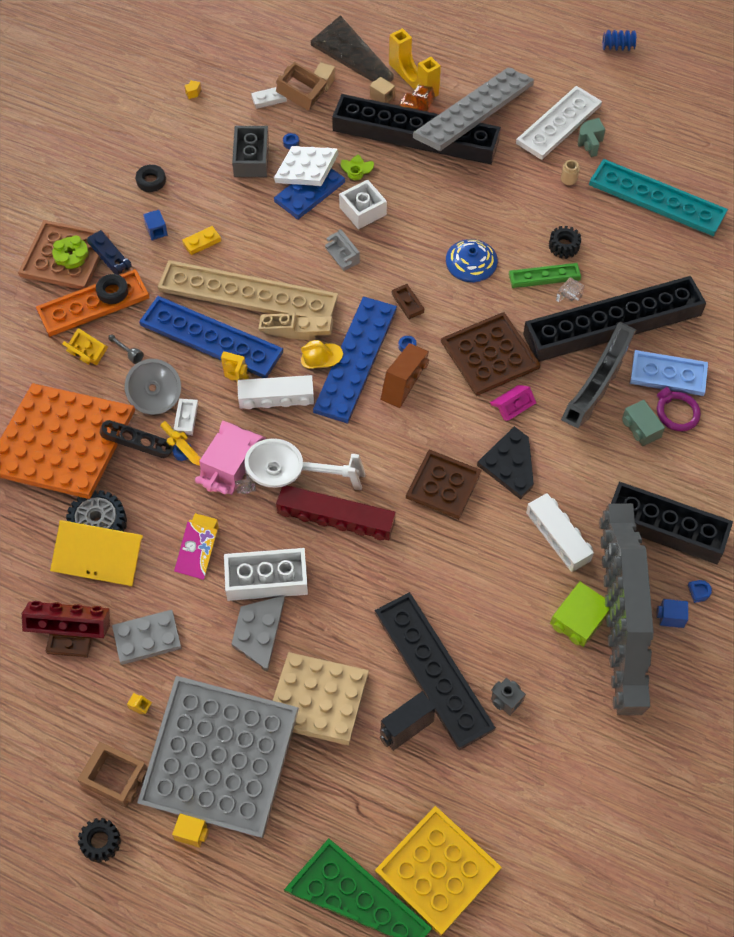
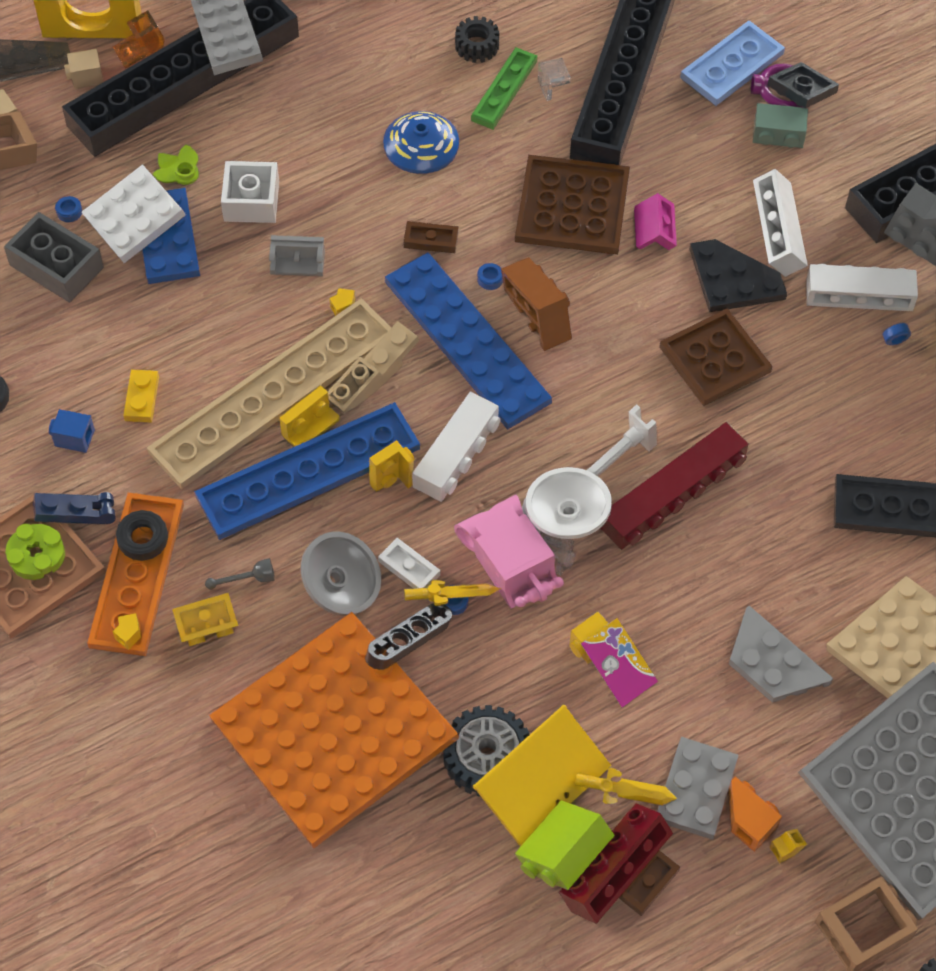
camera: 55 degrees left, 0 degrees up
white brick [224,548,308,601] -> none
yellow piece [301,340,343,369] -> none
dark grey arch [561,322,636,428] -> none
none -> yellow piece [113,613,141,650]
none -> yellow bracket [279,385,340,447]
none -> yellow piece [329,288,355,316]
none -> lime brick [515,800,614,890]
none -> yellow sword [575,768,677,806]
none -> orange slope [728,776,782,852]
none -> white brick [753,169,808,277]
none -> black plate [767,62,839,109]
none -> blue tile [882,323,911,345]

